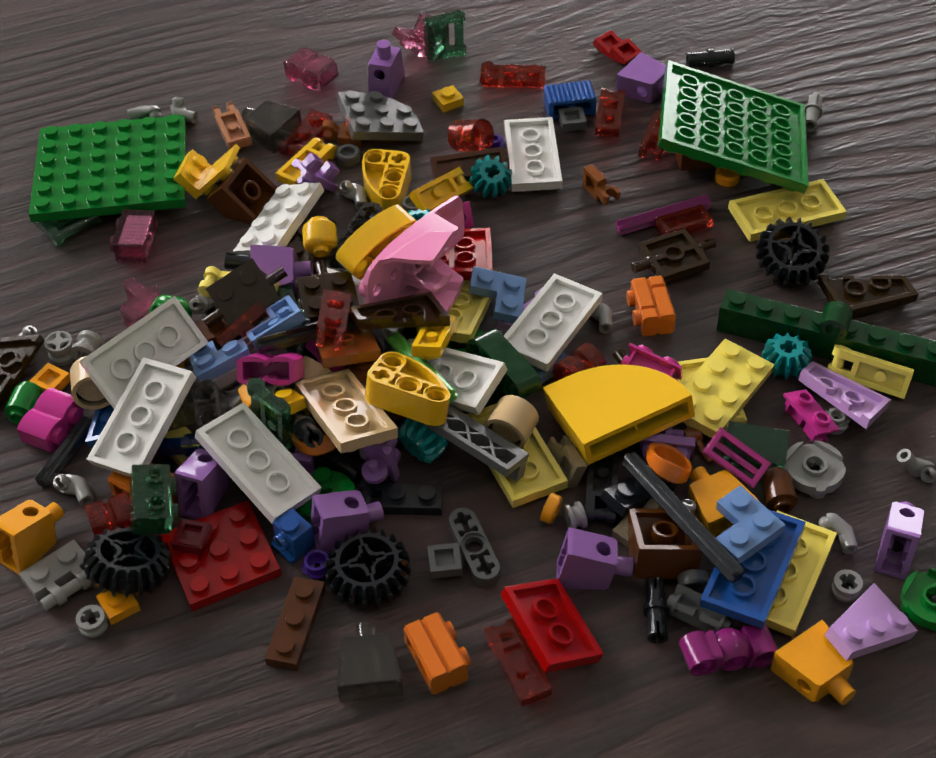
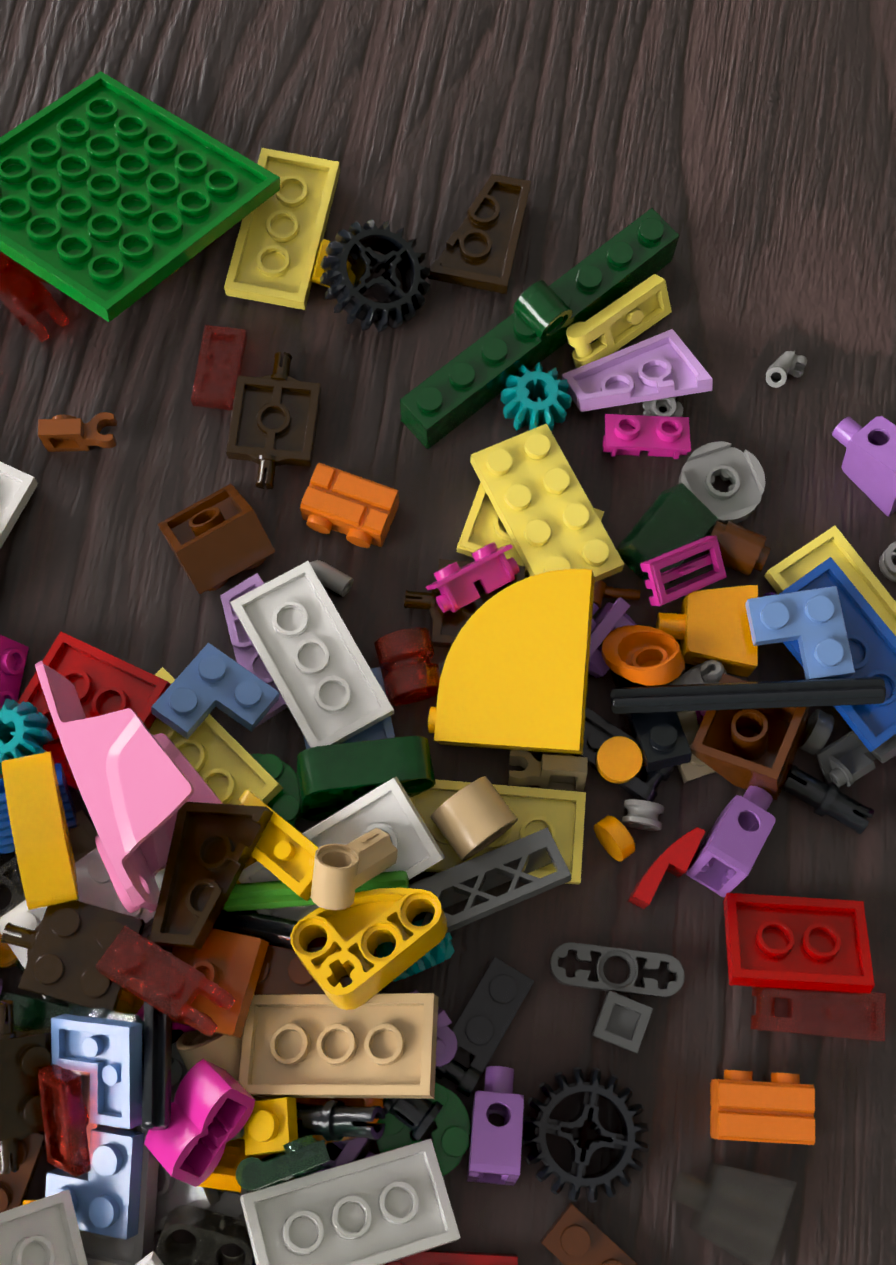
camera: 65 degrees left, 25 degrees up
blue brick [271,508,315,565] -> none
dark purple plate [302,549,329,580] -> none
magenta axle [616,195,711,235] -> none
light grey axle [805,92,824,132] -> none
light grey arm [819,513,858,554] -> none
none -> reddish brown slope [157,484,275,594]
none -> tan piece [310,828,398,910]
none -> black bush [383,1098,443,1140]
none -> light orange tile [596,736,643,784]
none -> red slope [627,827,706,909]

